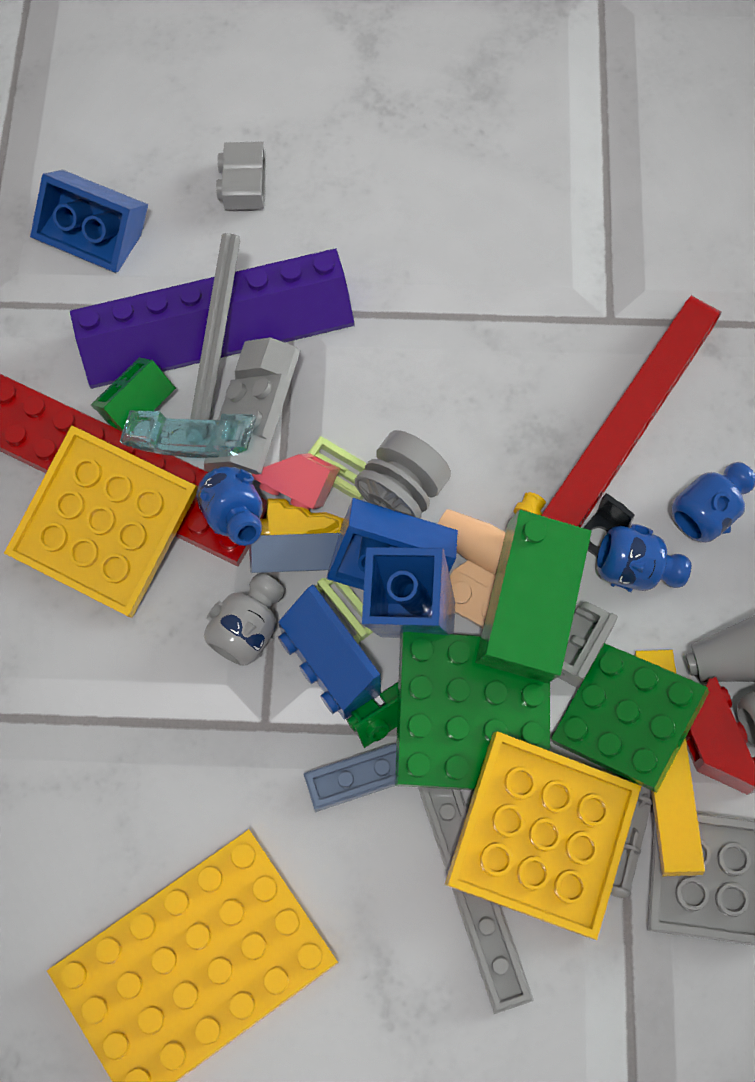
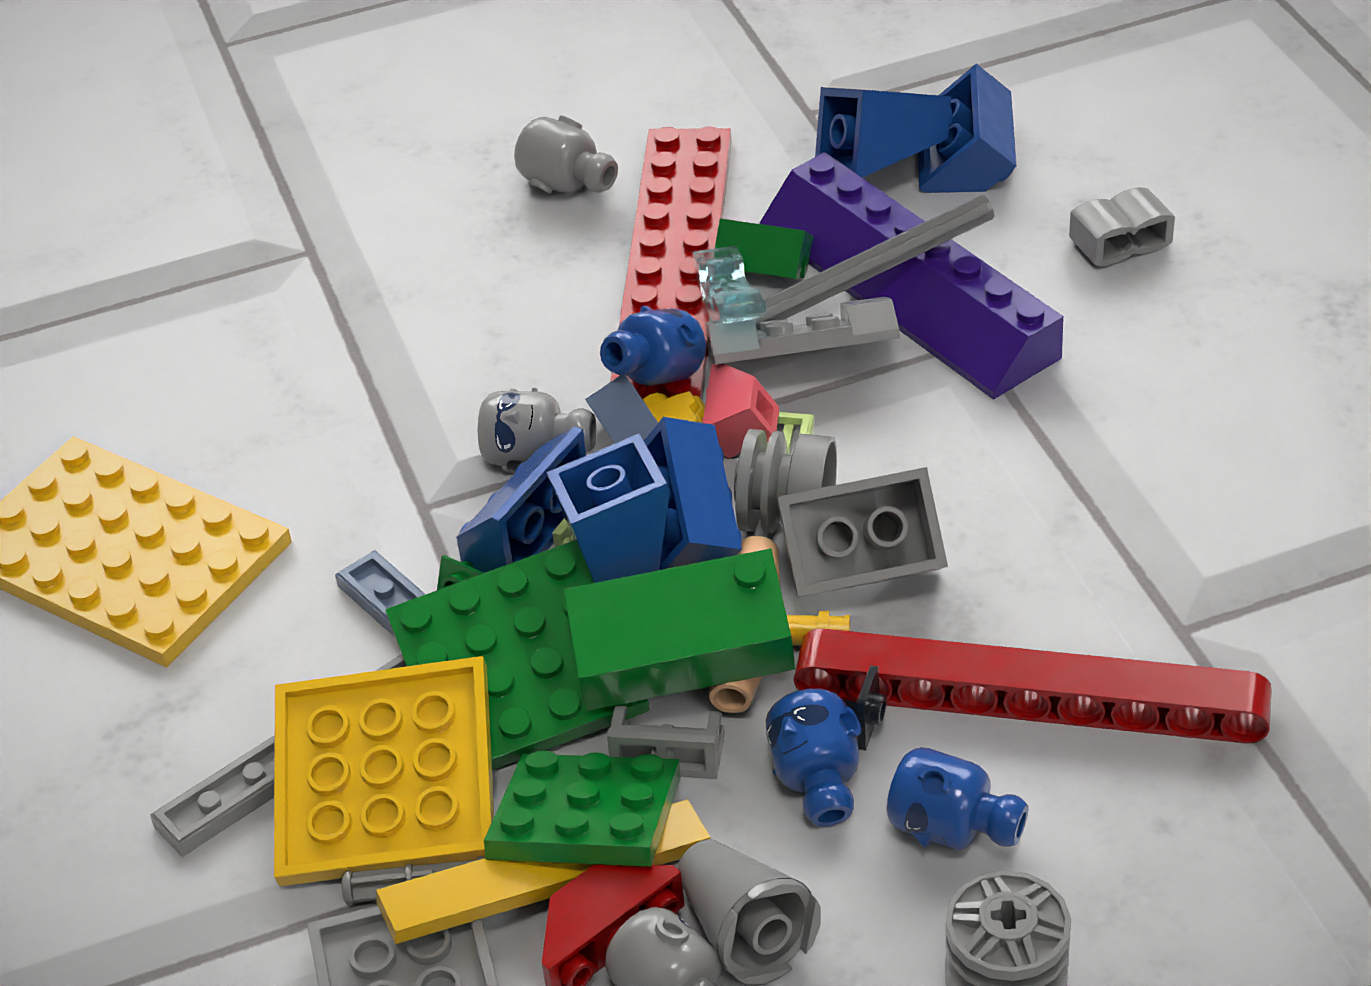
camera: 70 degrees right, 25 degrees down
yellow plate [4,425,198,618] -> none
none -> light grey slope [777,467,948,597]
none -> blue slope [815,87,952,177]

